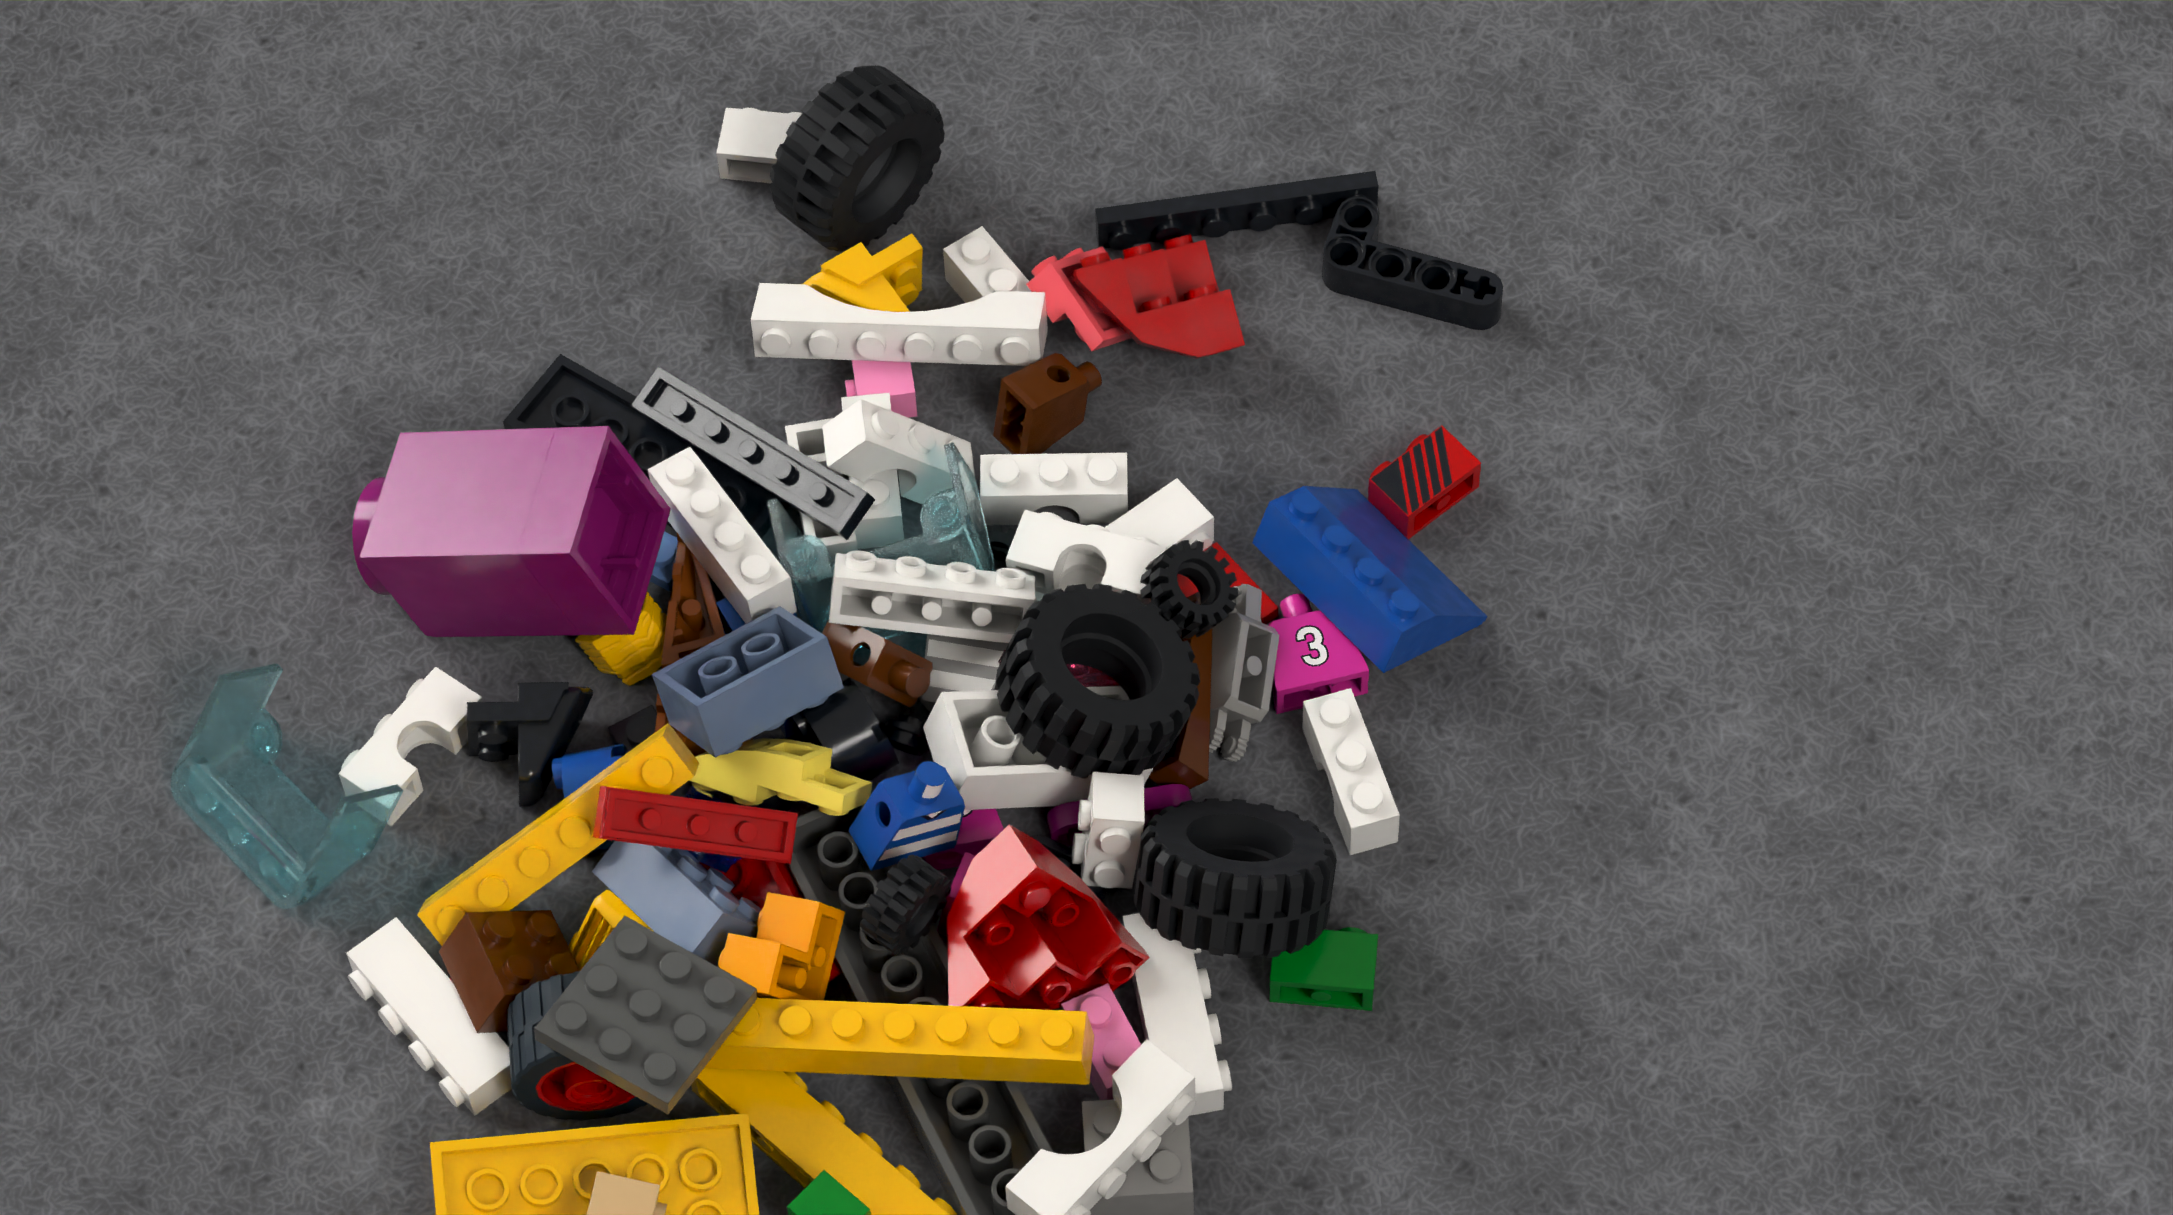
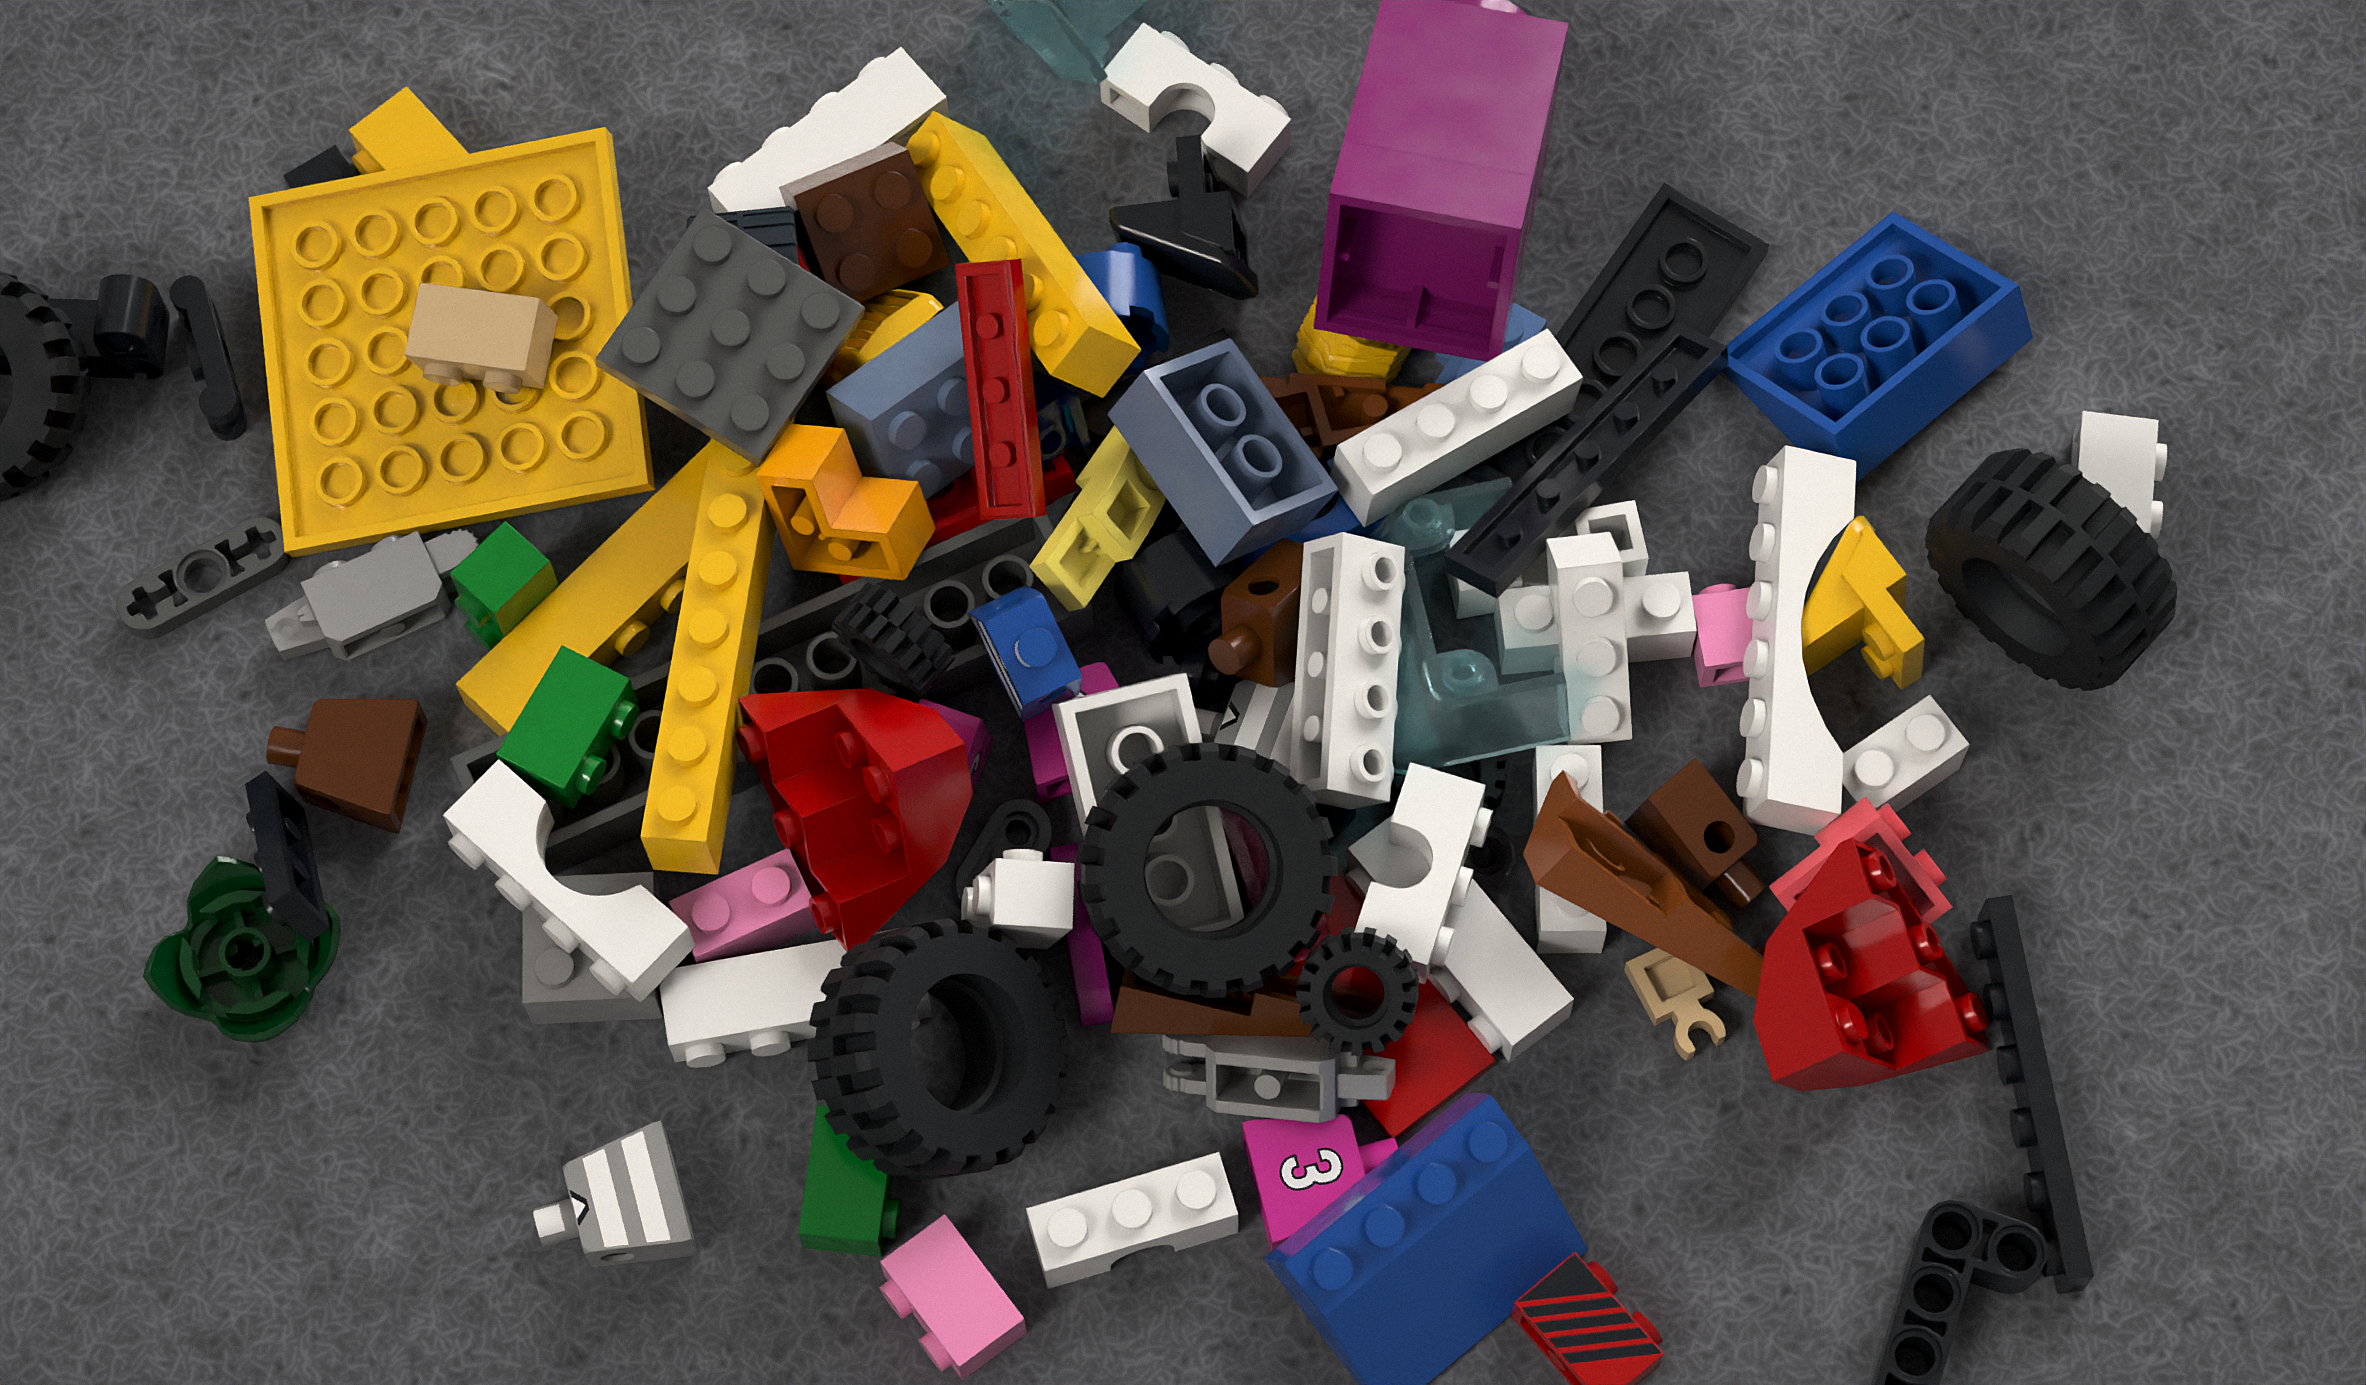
camera: 90 degrees right, 10 degrees up
none -> green brick [496,645,639,810]
none -> light grey torso [533,1121,698,1267]
none -> bright pink brick [879,1214,1027,1380]
none -> dark orange wedge [1523,770,1765,999]
none -> tan plate [1624,948,1726,1061]
none -> blue slope [1722,212,2033,484]

